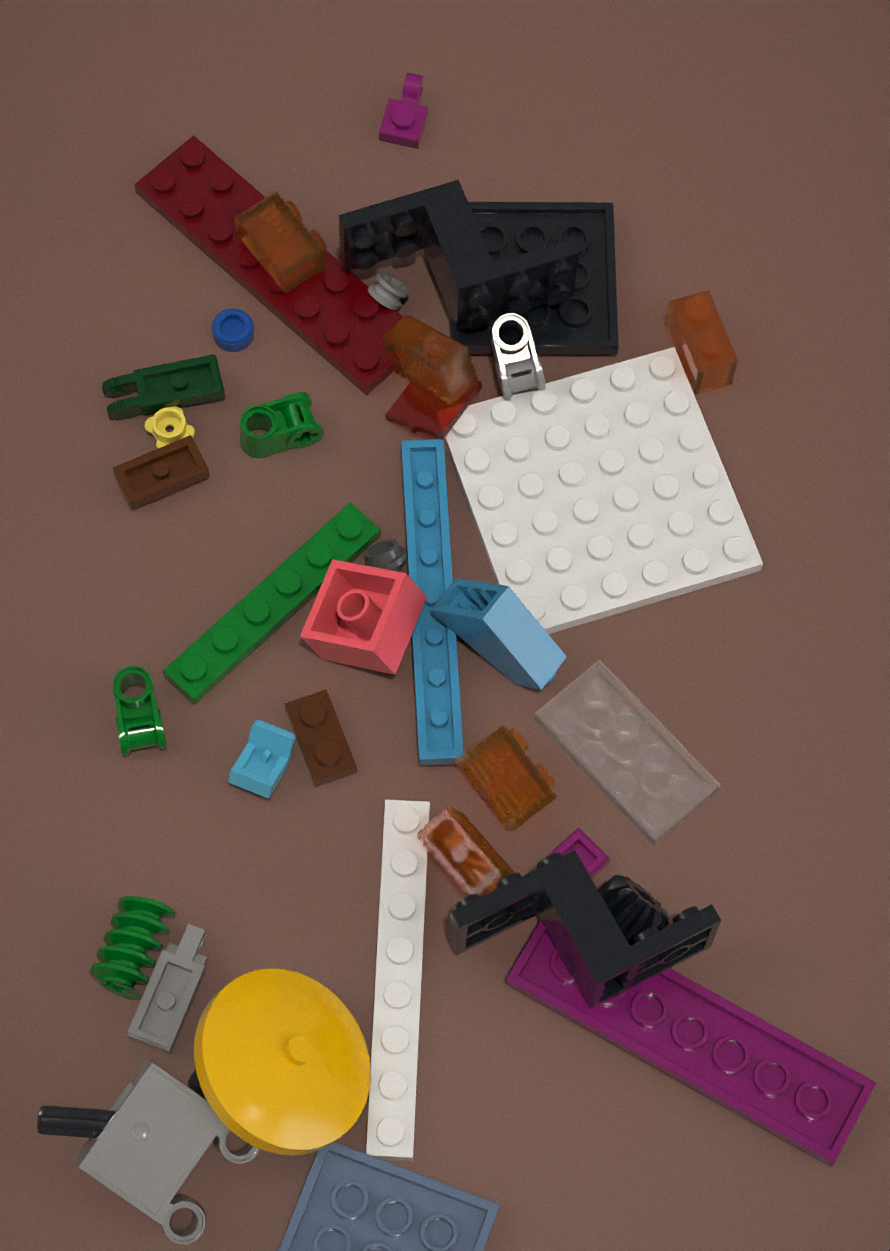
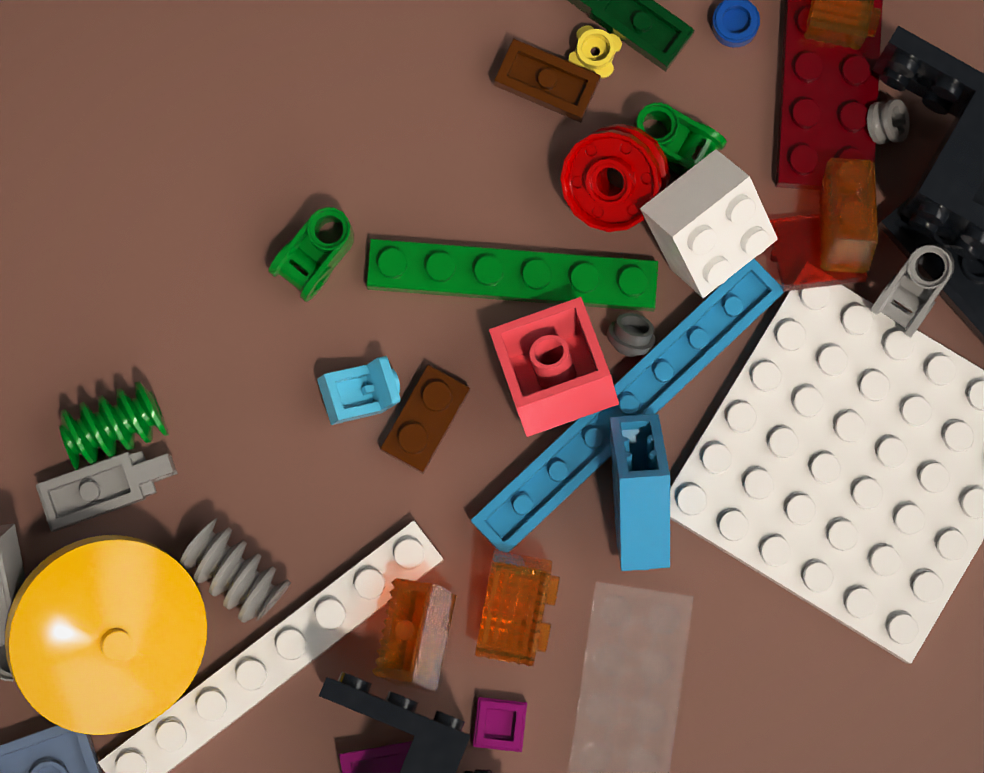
camera: 50 degrees right, 15 degrees up
none -> light grey piece [179,517,291,623]
none -> red wheel [560,124,670,232]
none -> white brick [640,149,778,298]

